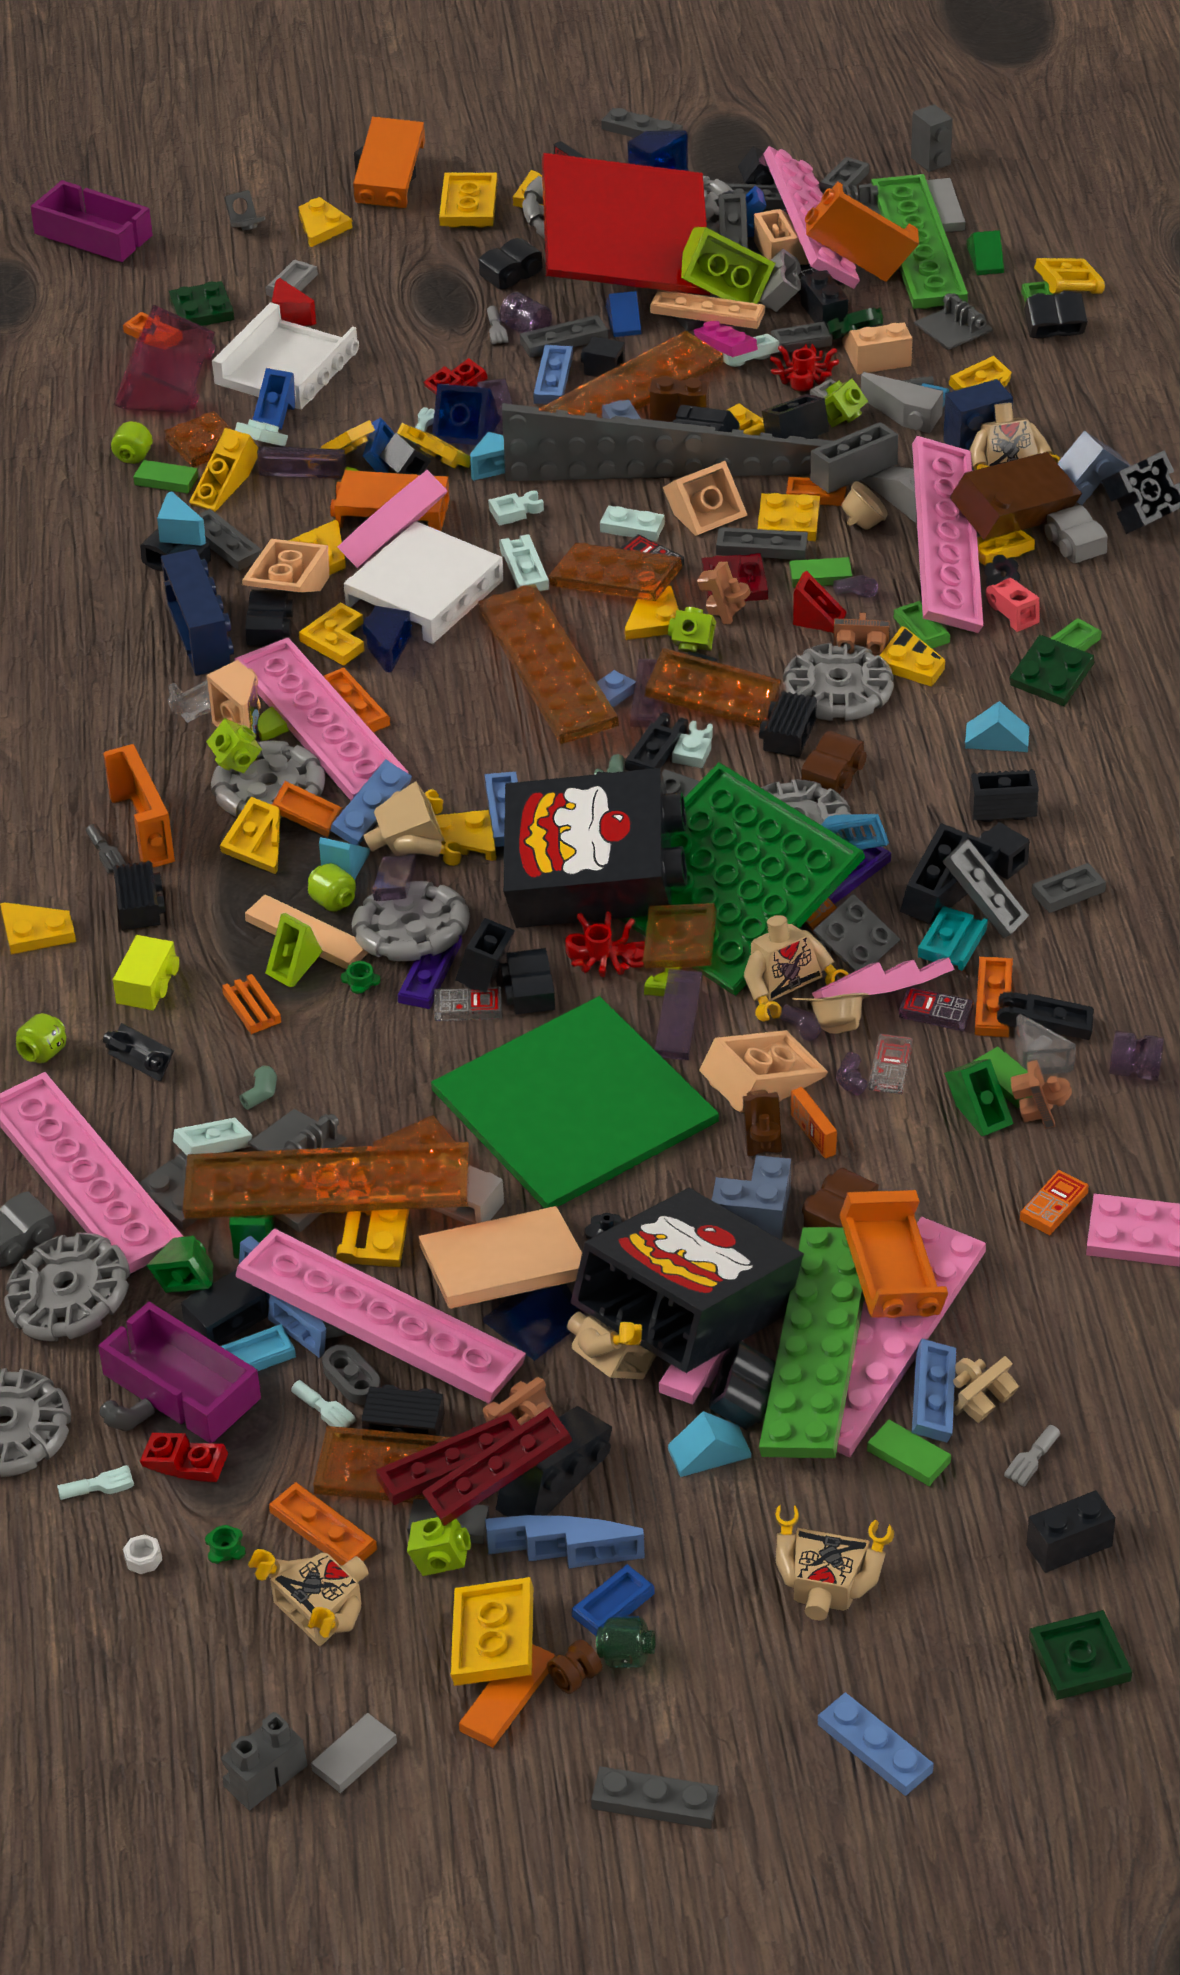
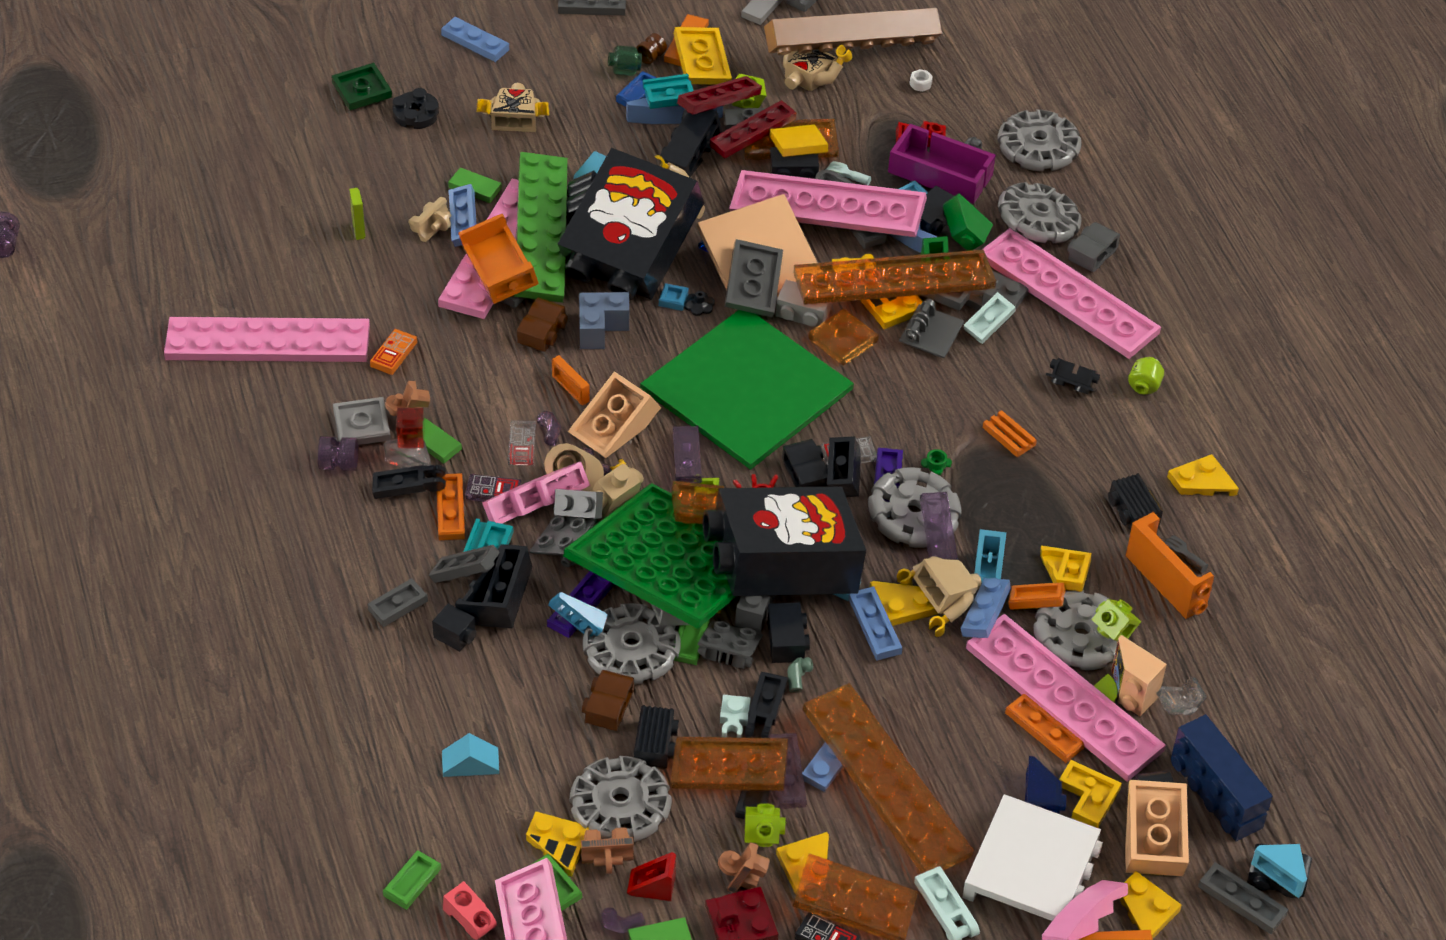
camera: 165 degrees right, 5 degrees up
light aqua piece [57,1465,134,1500] -> none
neon yellow brick [113,935,179,1010] -> none
green plate [205,1525,246,1564] -> none
sand green arm [239,1065,277,1110] -> none
light nougat tile [245,894,368,970] -> none
lime slope [265,913,323,987] -> none
orange tile [269,1482,377,1566] -> none
lime head [308,863,356,912] -> none
nougat hips [483,1377,554,1426] -> none
reddish brown hips [743,1090,782,1156] -> none
green slope [944,1059,1014,1136] -> none
black brick [969,769,1039,822] -> none
light grey piece [1004,1425,1061,1487] -> none
dark green plate [1009,635,1095,707] -> none
black brick [1026,1490,1116,1573] -> none
none -> light grey plate [333,397,391,447]
none -> lime tile [349,188,365,240]
none -> black plate [393,88,439,129]
none -> clear red brick [396,408,425,448]
none -> plate [554,489,603,519]
none -> teal plate [643,74,694,109]
none -> dark grey plate [724,239,783,317]
none -> brick [764,8,942,55]
none -> yellow tile [770,124,828,157]

